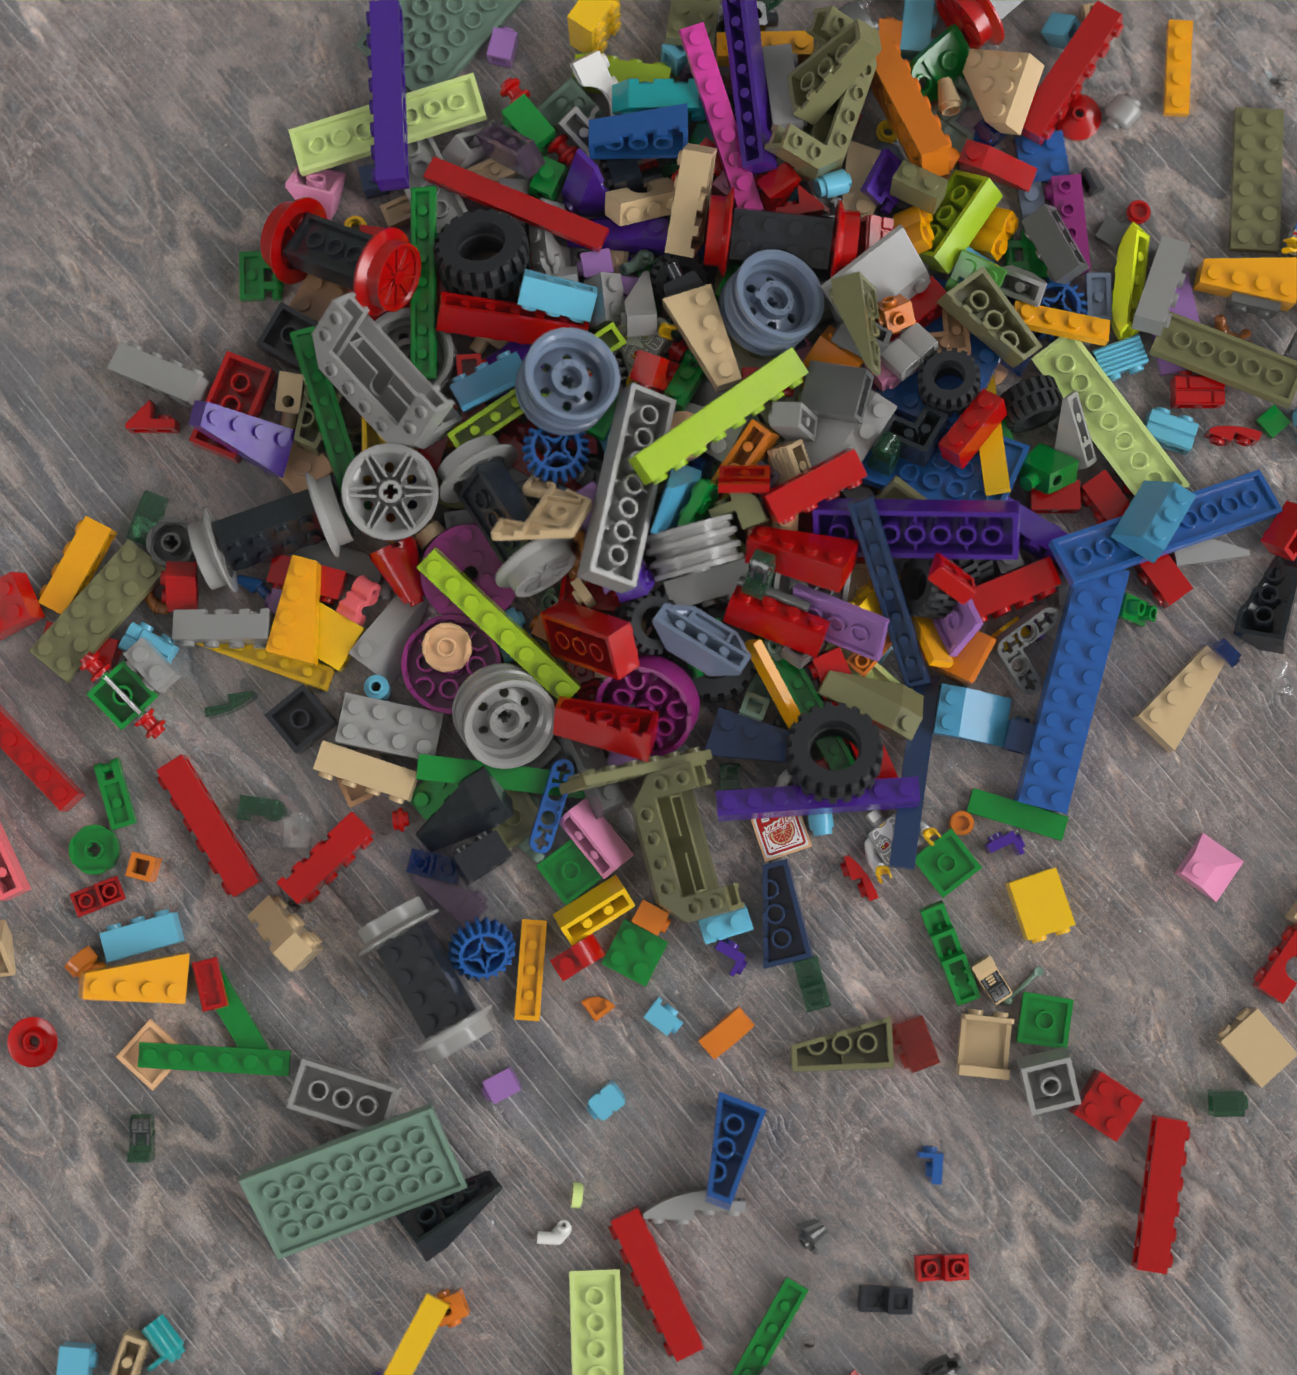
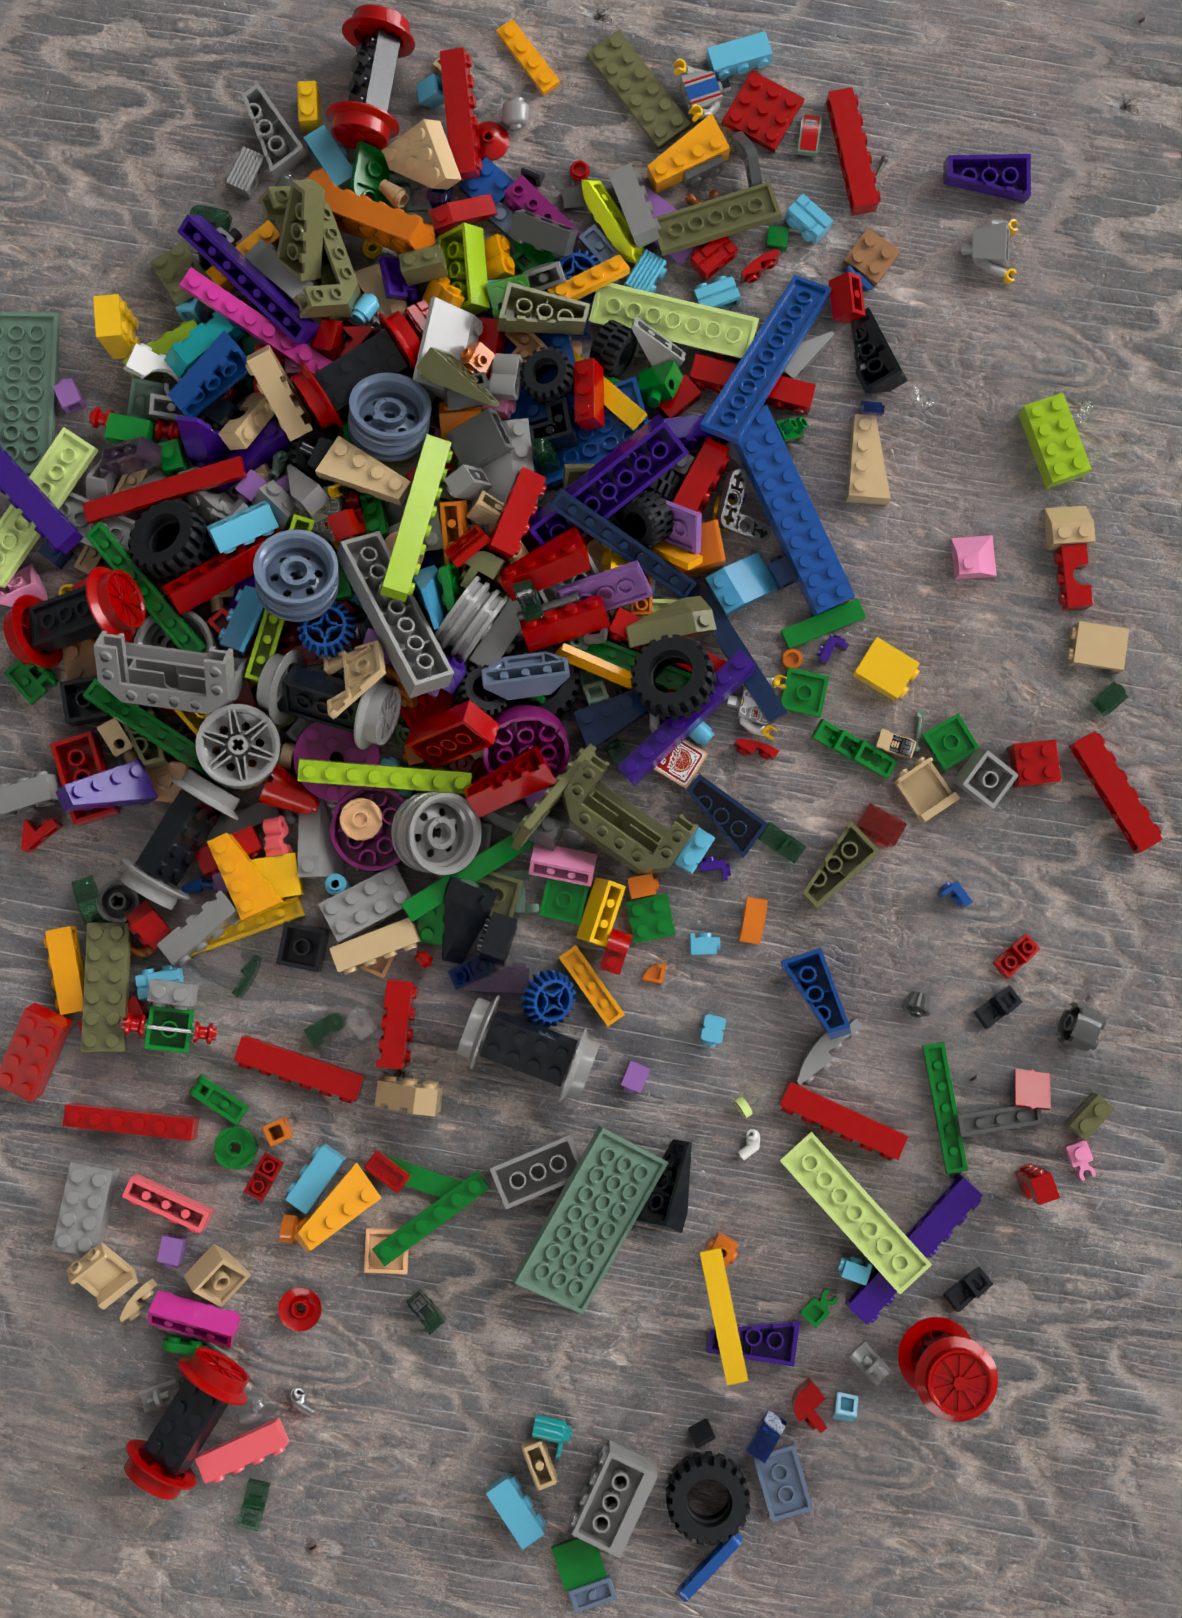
camera: 40 degrees left, 0 degrees up
blue beam [528,759,574,853] -> none
tan plate [570,578,597,609] -> none
red slope [928,553,976,604] -> none
dark azure slope [1110,480,1197,563] -> none

